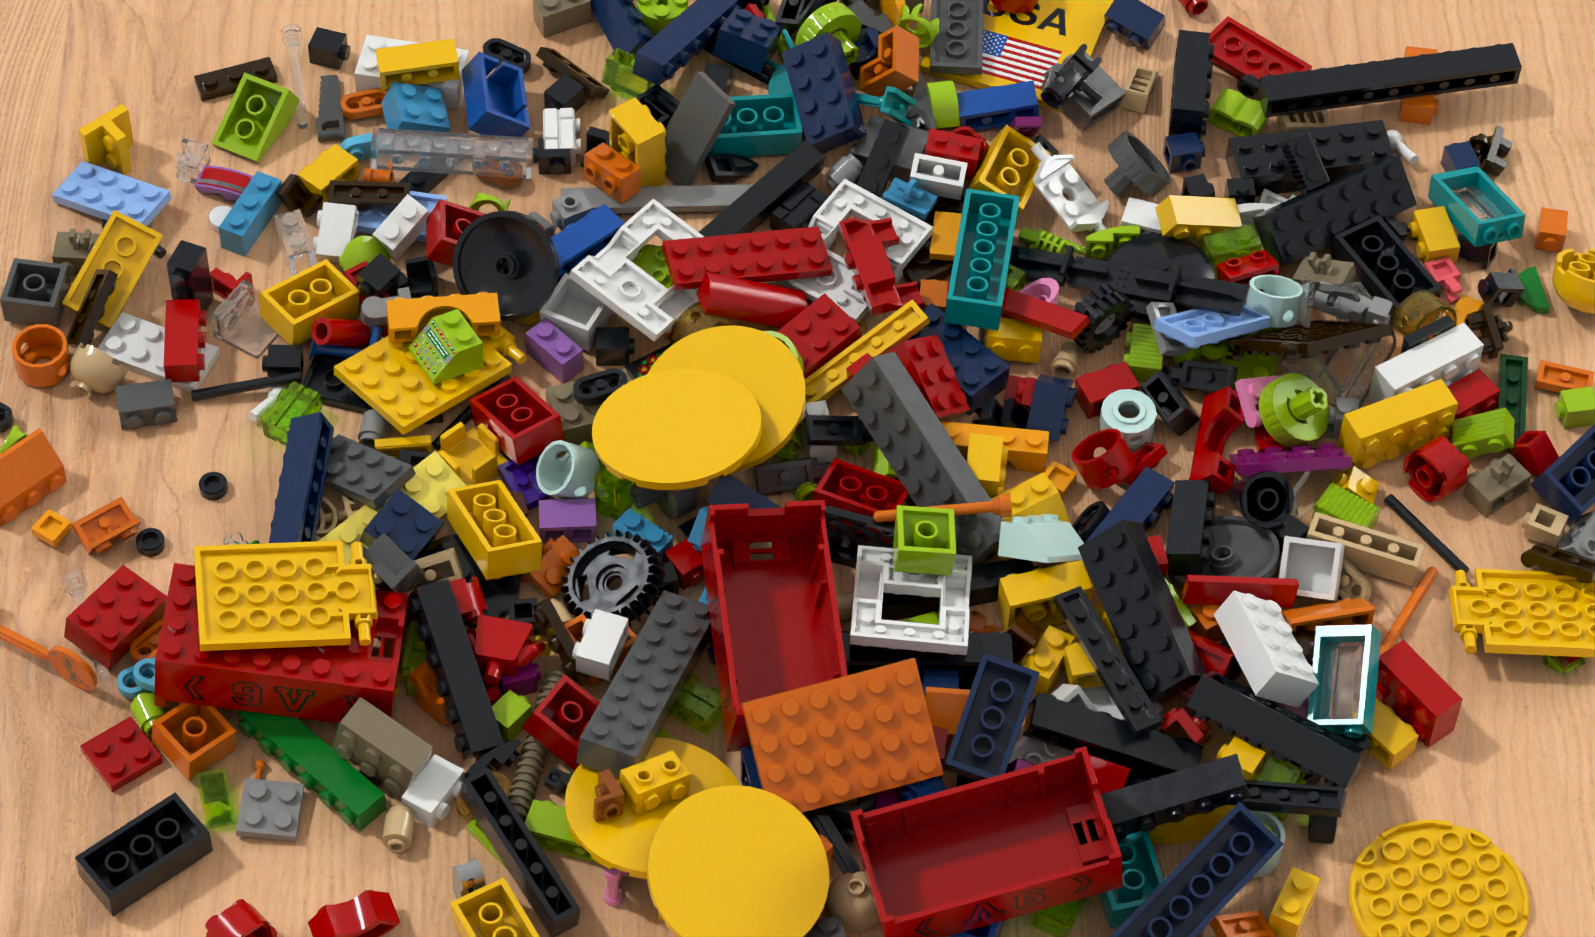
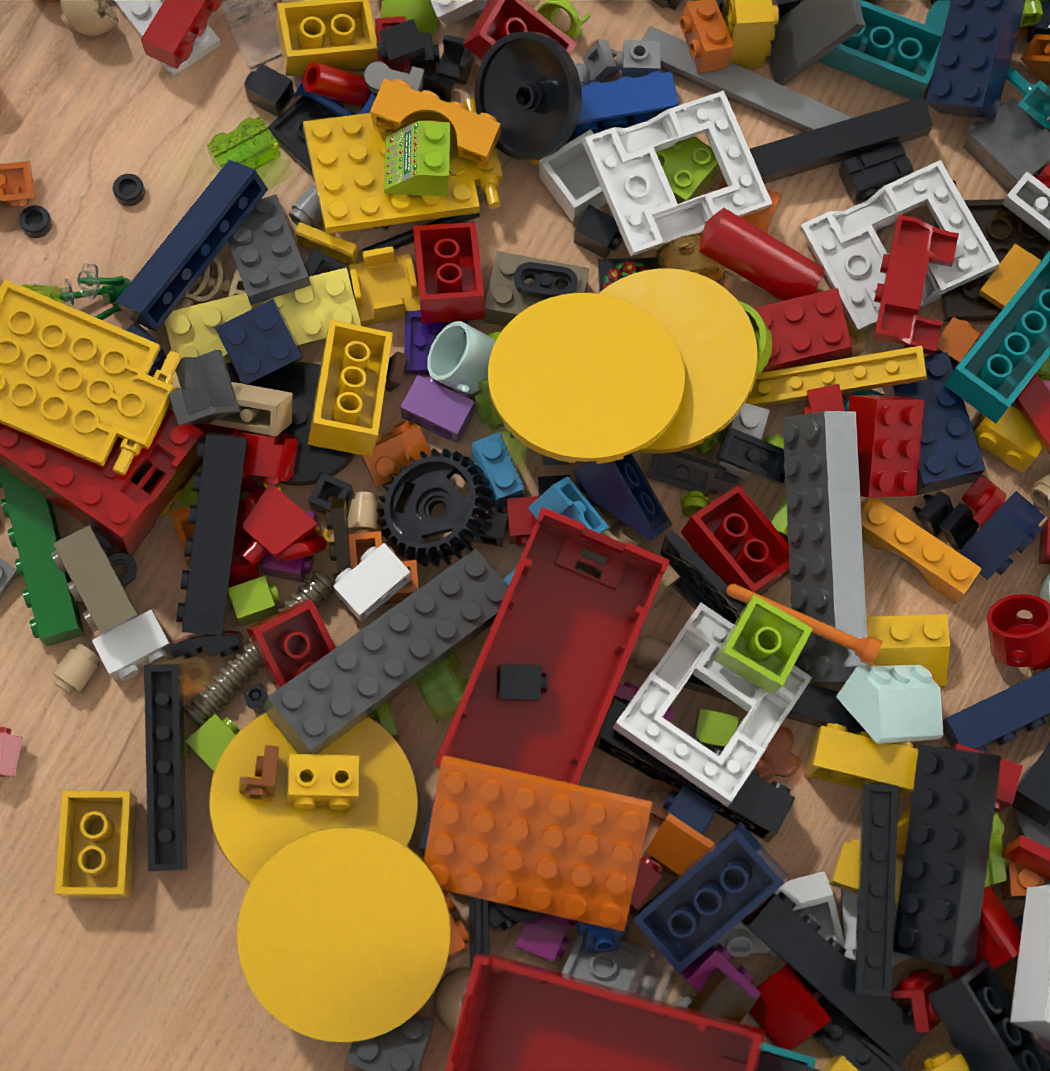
camera: 30 degrees right, 20 degrees up
dark grey brick [115,379,177,429] -> none
black bar [191,371,302,401] -> none
white bar [248,385,290,421] -> none
light grey leg [452,858,485,899] -> none
medium lavender brick [525,318,584,384] -> none
red plate [661,226,833,291] -> none
black plate [704,154,759,182] -> none
light grey brick [825,153,864,191] -> none
black plate [856,119,910,198] -> none
dark azure hips [882,177,938,221] -> none
yellow brick [967,433,1008,499] -> none
reddish brown slope [1004,613,1042,664] -> none
yellow brick [1020,625,1075,694] -> none
light orange plate [1044,460,1077,498] -> none
black plate [1072,501,1110,543] -> none
none -> black brick [496,664,547,700]

